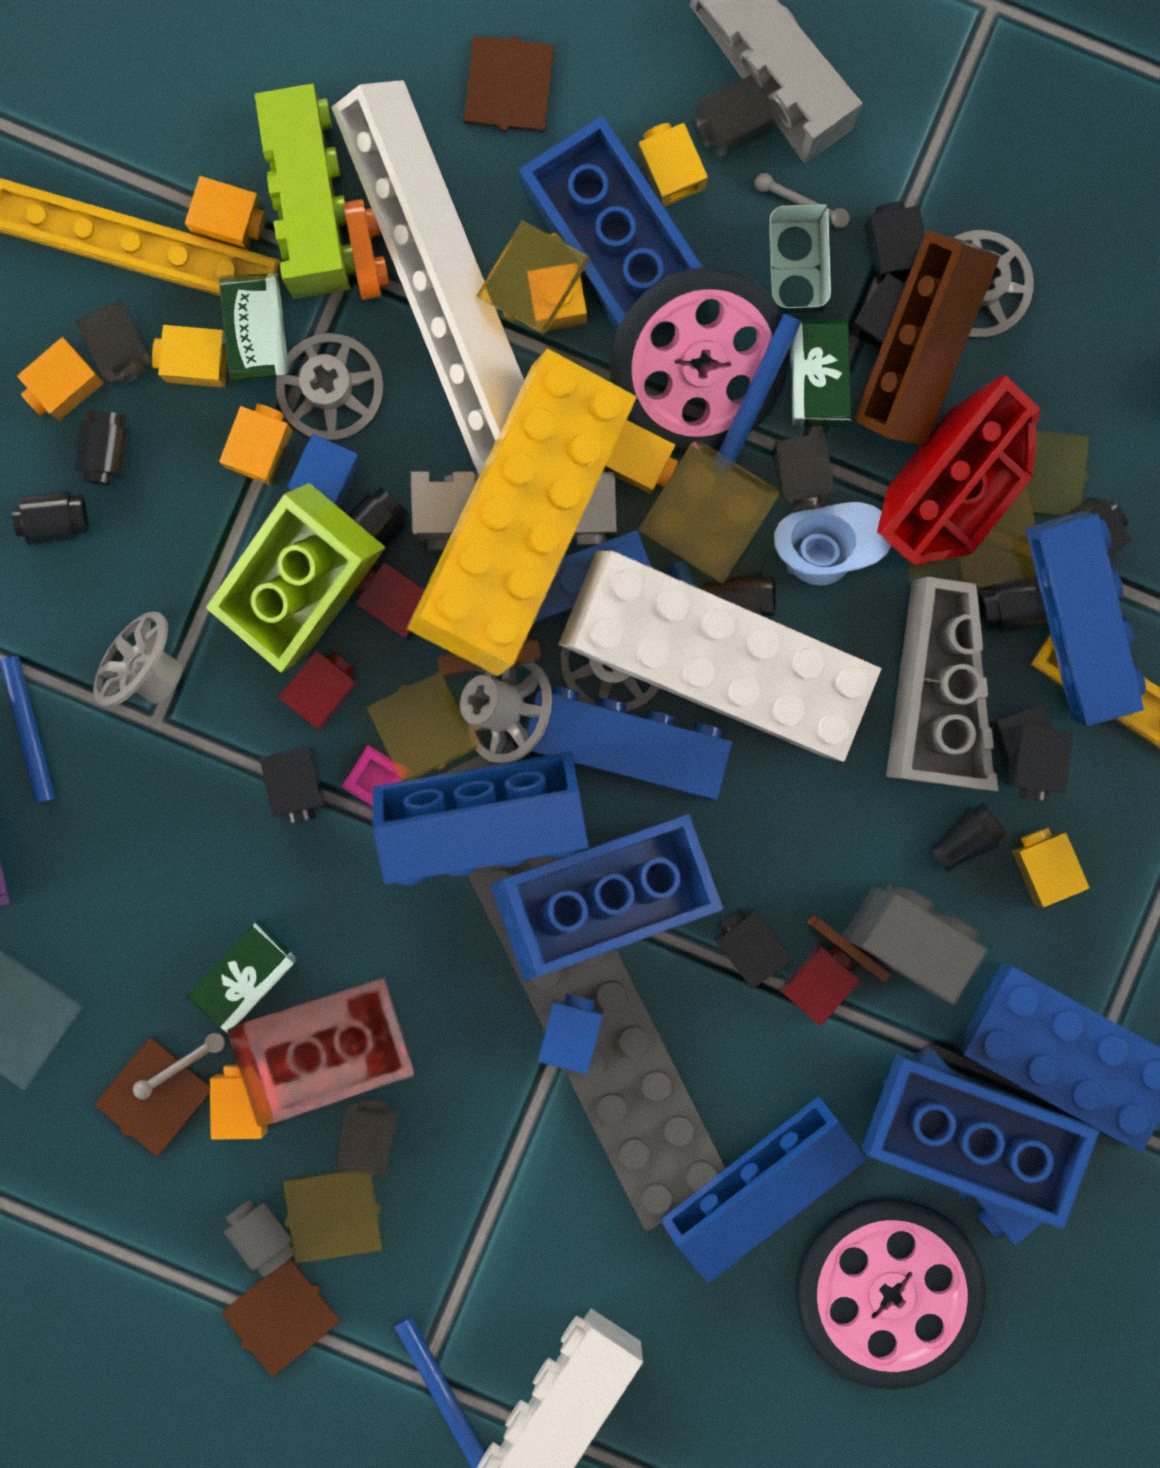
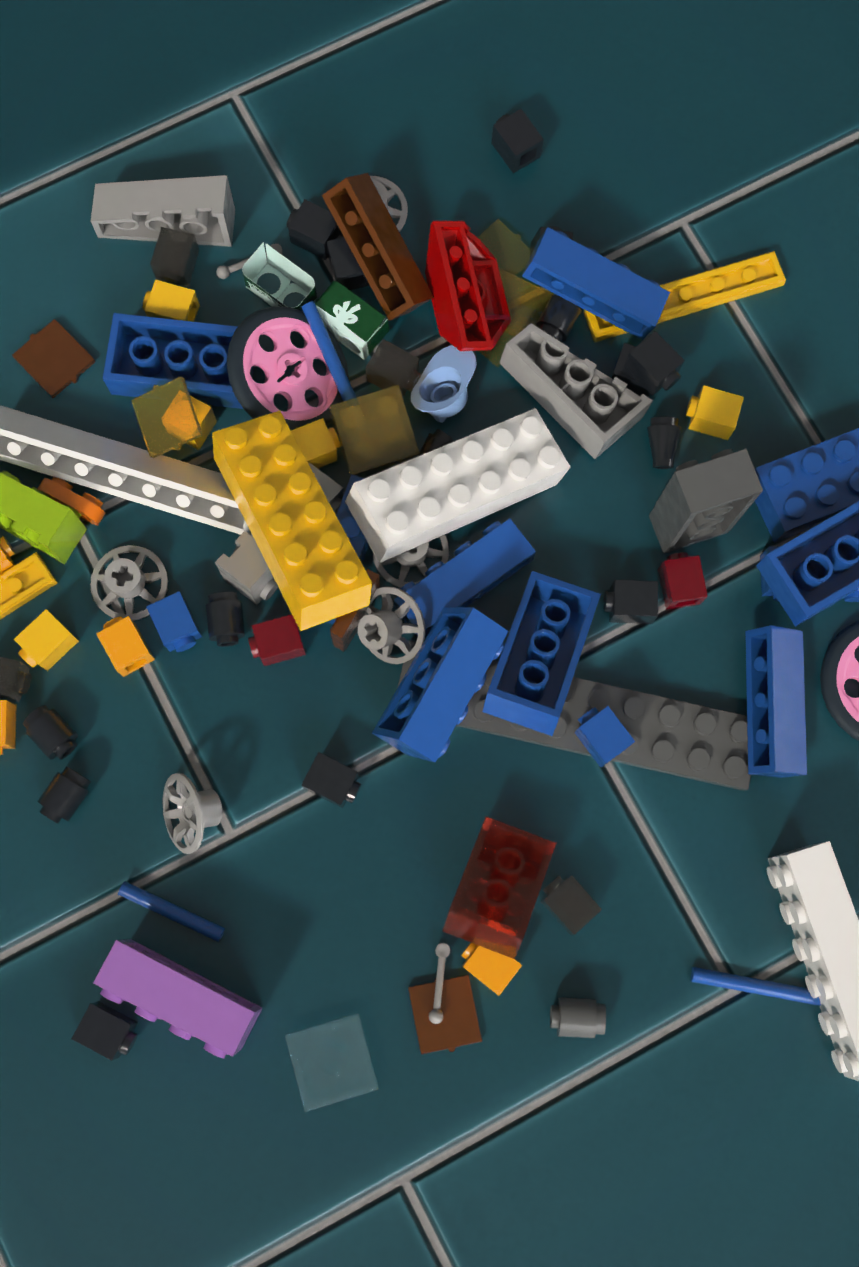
camera: 55 degrees left, 10 degrees down
dark green piece [185,919,297,1033] -> none
lime brick [206,483,386,673] -> none
piece [219,274,288,381] -> none
reddish brown piece [221,1258,341,1377] -> none
dark red brick [278,650,360,730] -> none
clear yellow piece [283,1167,383,1264] -> none
dark pink tile [342,745,411,806] -> none
clear yellow piece [367,672,477,781] -> none
reddish brown piece [807,915,891,983] -> none

